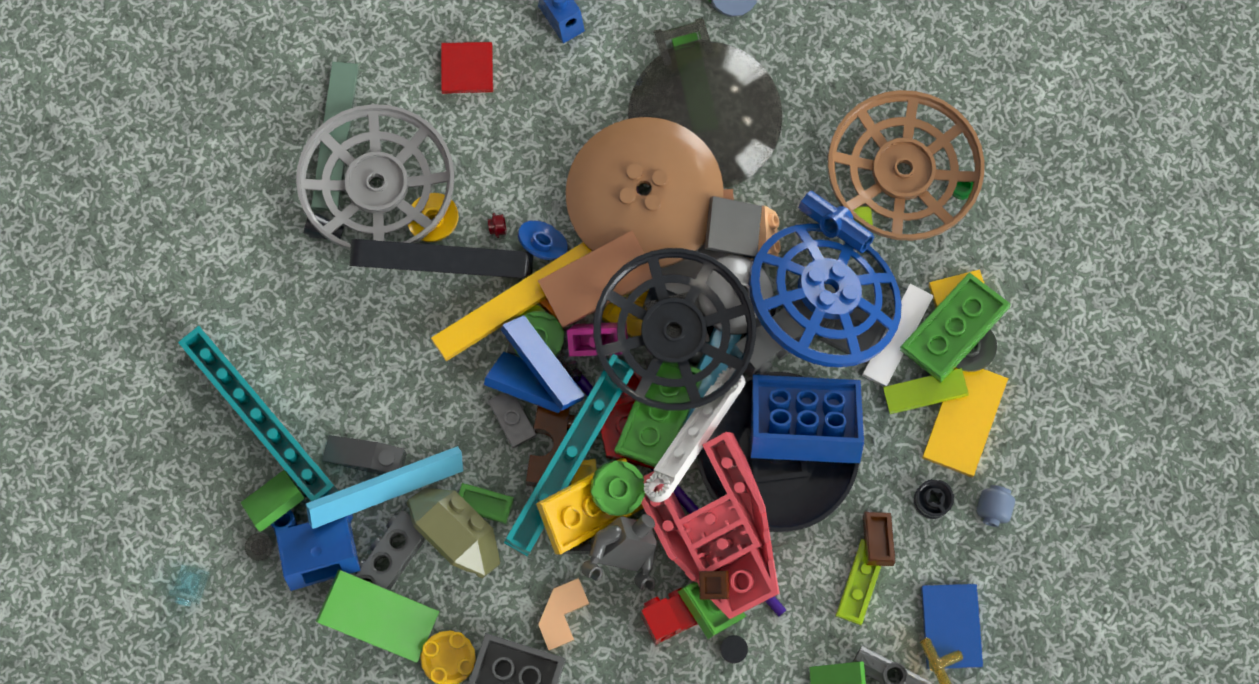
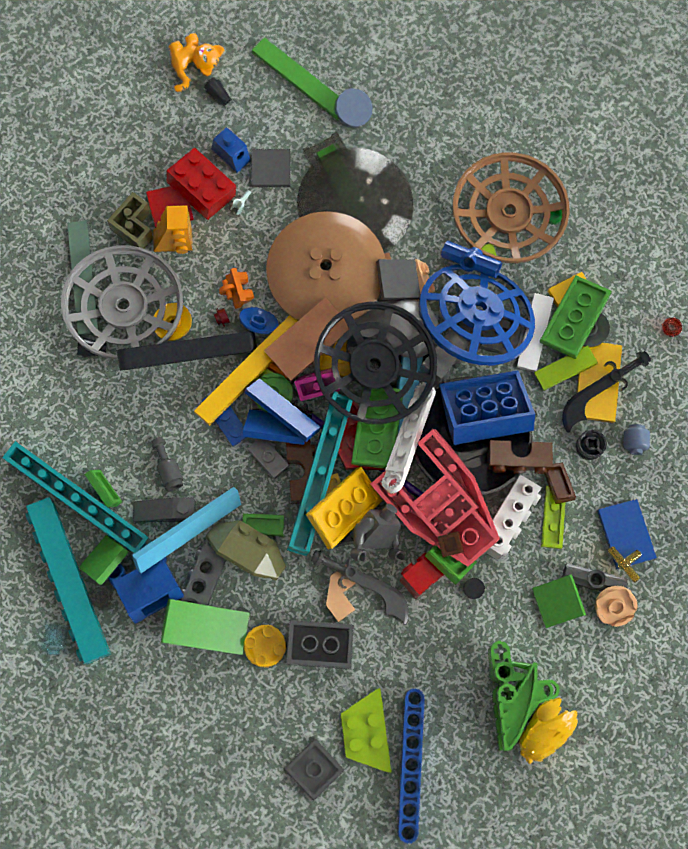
camera: 20 degrees left, 0 degrees up
bright green tile [590,461,645,516] -> none
none -> teal brick [25,497,111,665]
none -> bright green tile [84,469,122,508]
none -> olive brick [107,192,153,248]
none -> dark grey piece [151,437,183,491]
none -> light orange wedge [153,206,192,254]
none -> red brick [166,147,236,220]
none -> blue plate [201,397,248,447]
none -> orange hips [219,268,254,309]
none -> light aqua hand [230,190,251,215]
none -> dark grey tile [252,149,290,187]
none -> dark grey sword [311,550,409,625]
none -> white brick [485,475,542,560]
none -> reddish brown arch [487,440,553,474]
none -> black sword [562,351,651,433]
none -> clear red plate [662,317,682,337]

